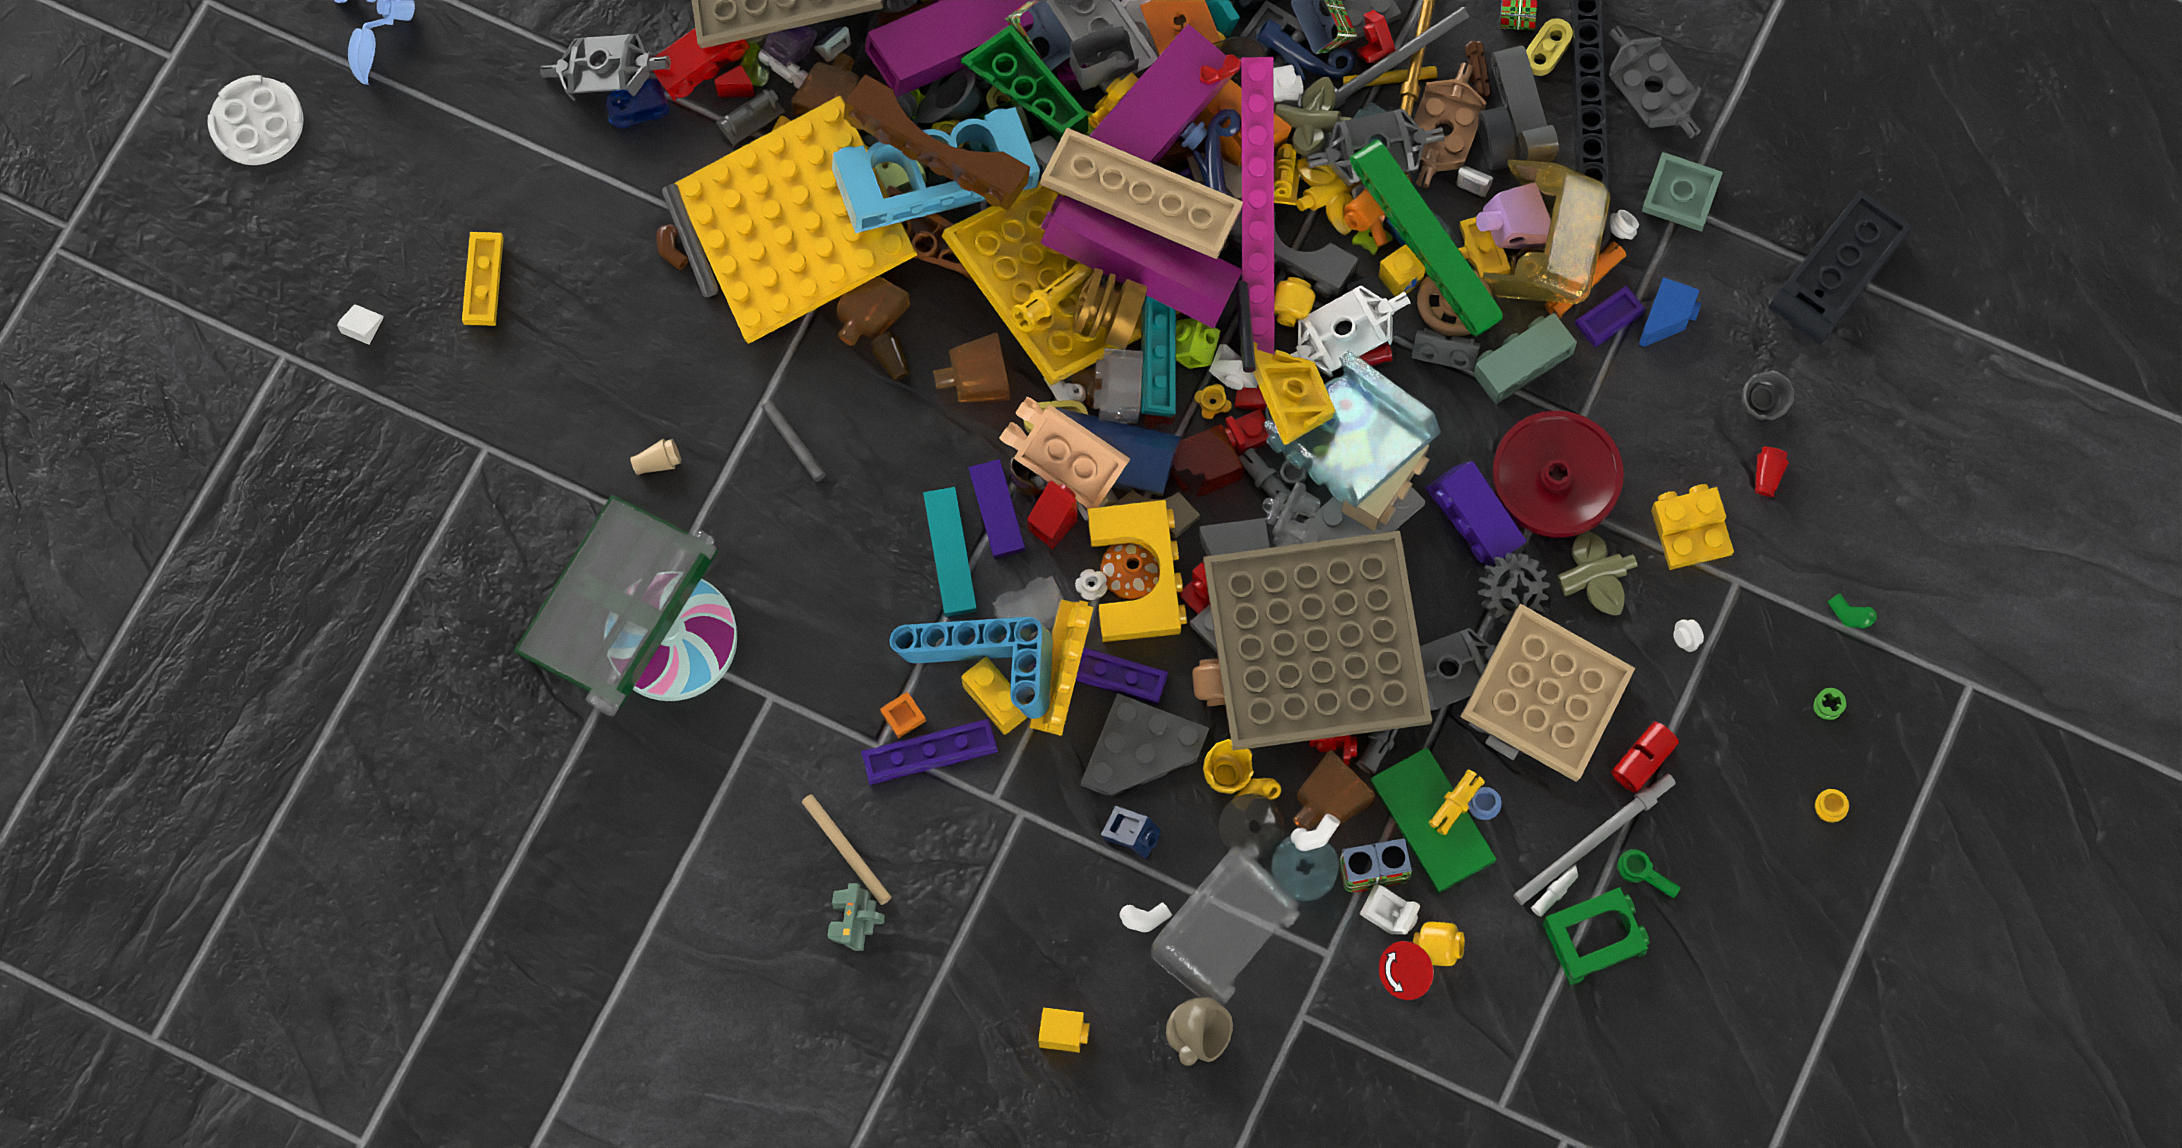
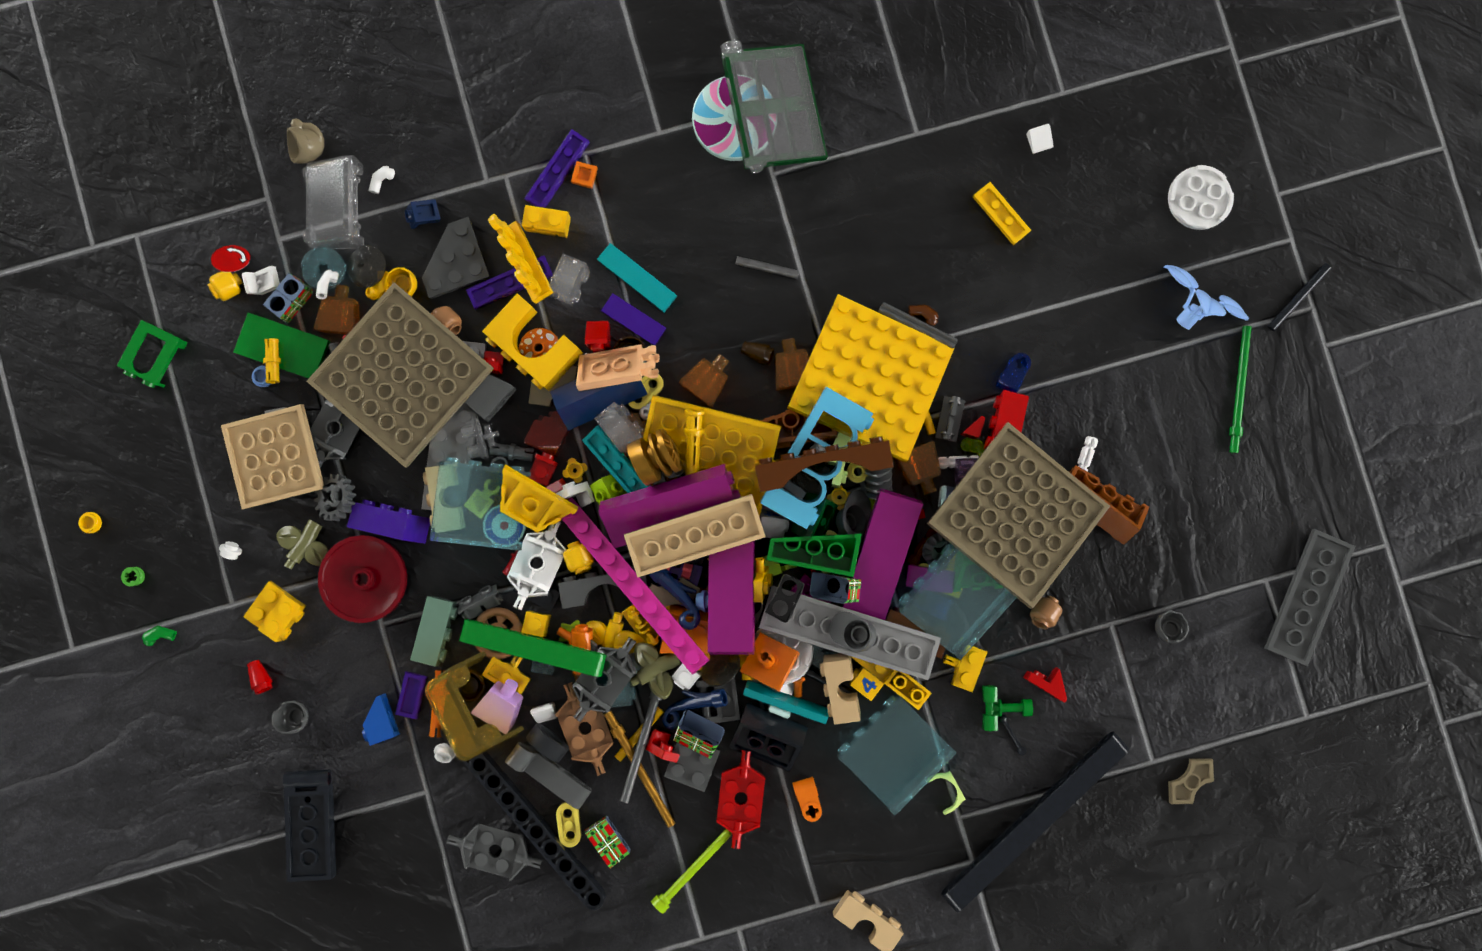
camera: 135 degrees right, 15 degrees up
dark grey plate [540,34,671,100] -> none
tan cone [631,439,681,476] -> none
tan bar [802,794,891,905] -> none
sand green hips [828,883,885,951] -> none
dark azure beam [890,617,1053,719] -> none
yellow brick [1038,1007,1090,1053] -> none
white plate [1075,569,1107,600] -> none
red piece [1199,54,1242,85] -> none
black bar [1235,281,1256,373] -> none
reddish brown axle [1465,40,1491,100] -> none
light grey bar [1513,773,1676,905] -> none
white piece [1531,864,1578,917] -> none
red pin [1611,722,1679,793] -> none
green plate [1617,849,1681,899] -> none
sand green plate [1642,152,1723,232] -> none

